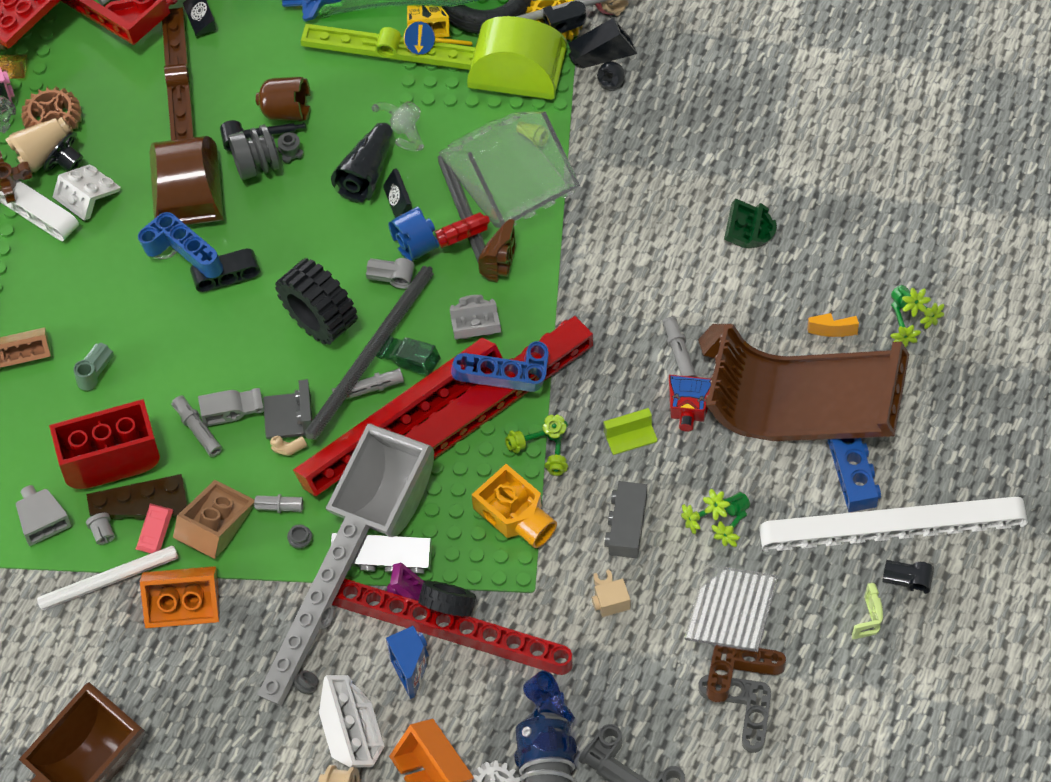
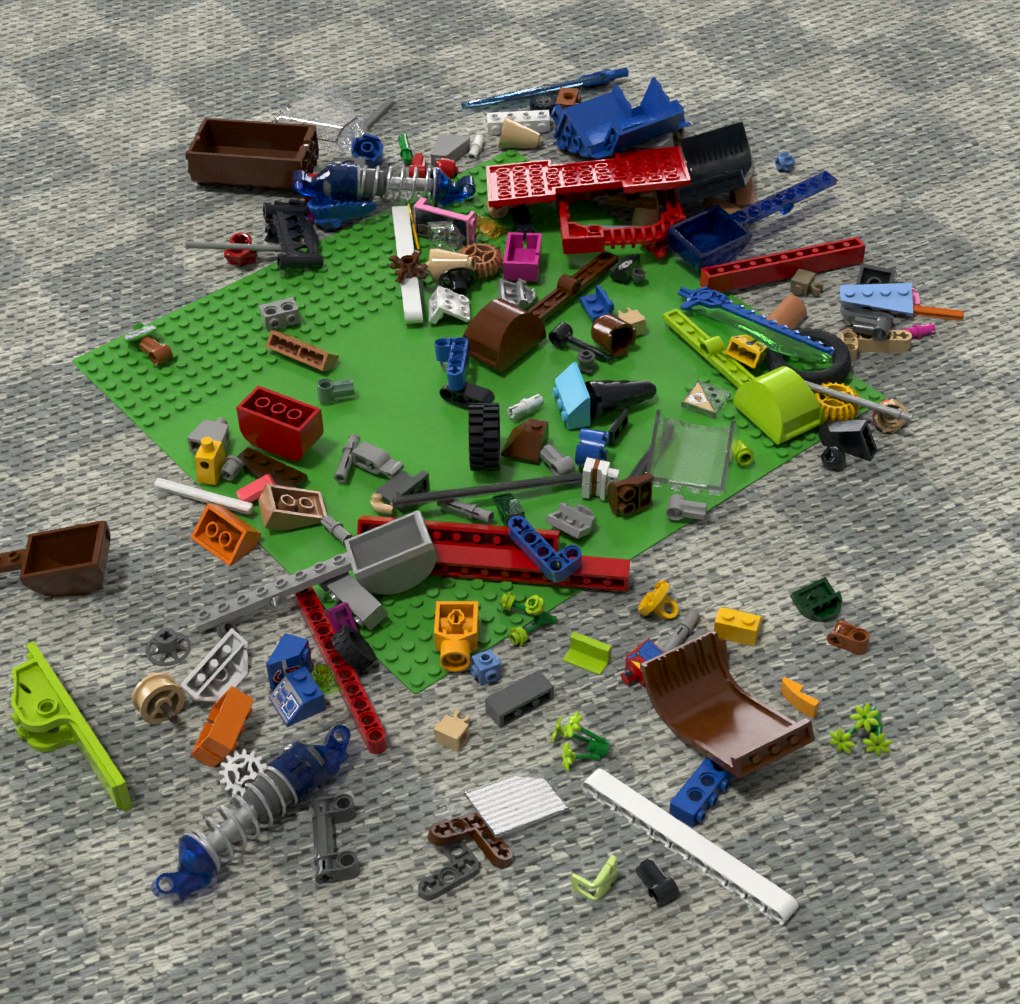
camera: 45 degrees right, 15 degrees down
dark grey wheel [228,124,279,181] -> none
dark grey plate [287,524,312,549] -> none
clear piece [371,101,424,151] -> none
blue piece [403,21,473,55] -> none
red rock [435,212,490,248] -> none
black leg [543,1,586,33] -> none
none -> dark grey wheel [145,628,191,666]
none -> yellow torso [195,437,227,485]
none -> blue slope [268,666,326,727]
none -> clear neon green cone [311,664,333,694]
none -> medium blue brick [470,649,502,686]
none -> light grey slope [498,278,536,309]
none -> reddish brown slope [501,418,549,463]
none -> dark pink piece [503,232,542,281]
none -> white pin [507,394,544,419]
none -> black hinge [511,207,534,238]
none -> medium azure slope [552,362,590,430]
none -> blue bracket [580,285,614,323]
none -> white hips [581,457,620,501]
none -> tan brick [618,308,646,336]
none -> dark grey hinge [631,268,646,283]
none -> yellow tile [638,579,679,620]
none -> light grey piece [666,494,707,521]
none -> tile [681,381,731,418]
none -> yellow slope [714,606,764,647]
none -> dark orange piece [827,620,870,655]

